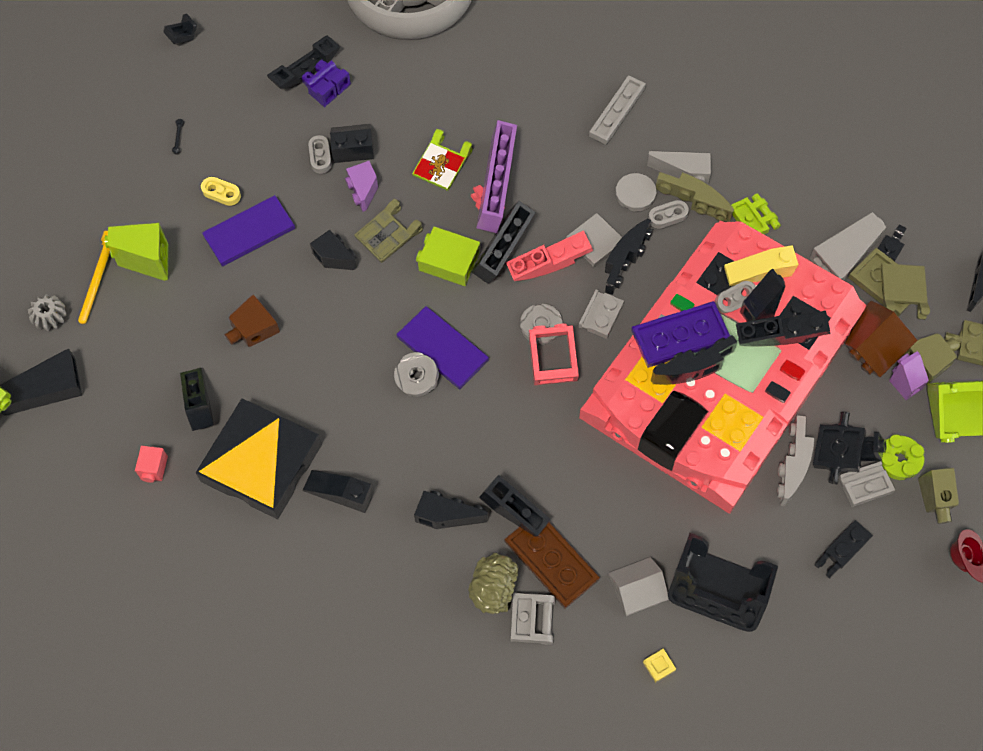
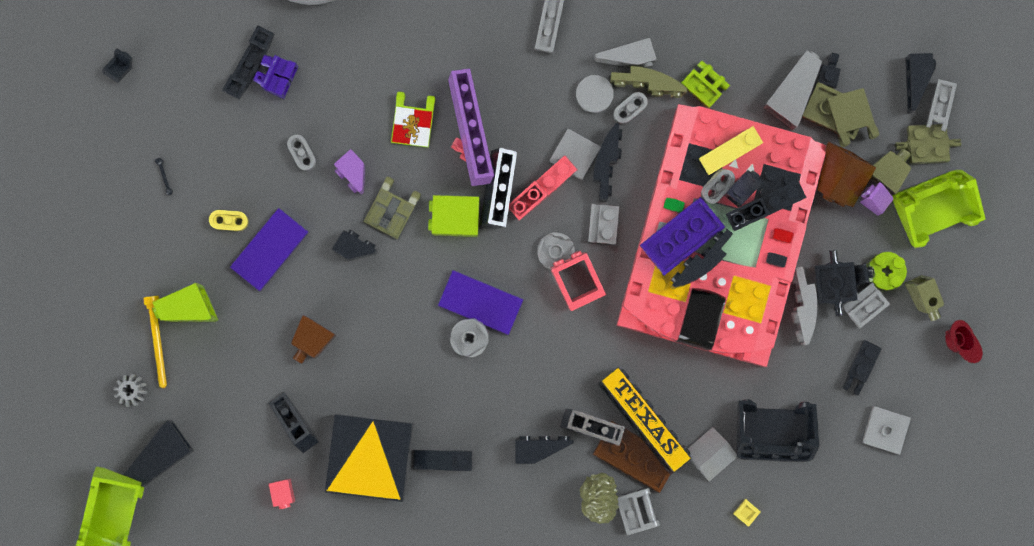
camera: 25 degrees left, 20 degrees up
black slope [330,124,374,163] -> none
none -> brick [598,367,692,475]
none -> light grey plate [862,406,911,455]

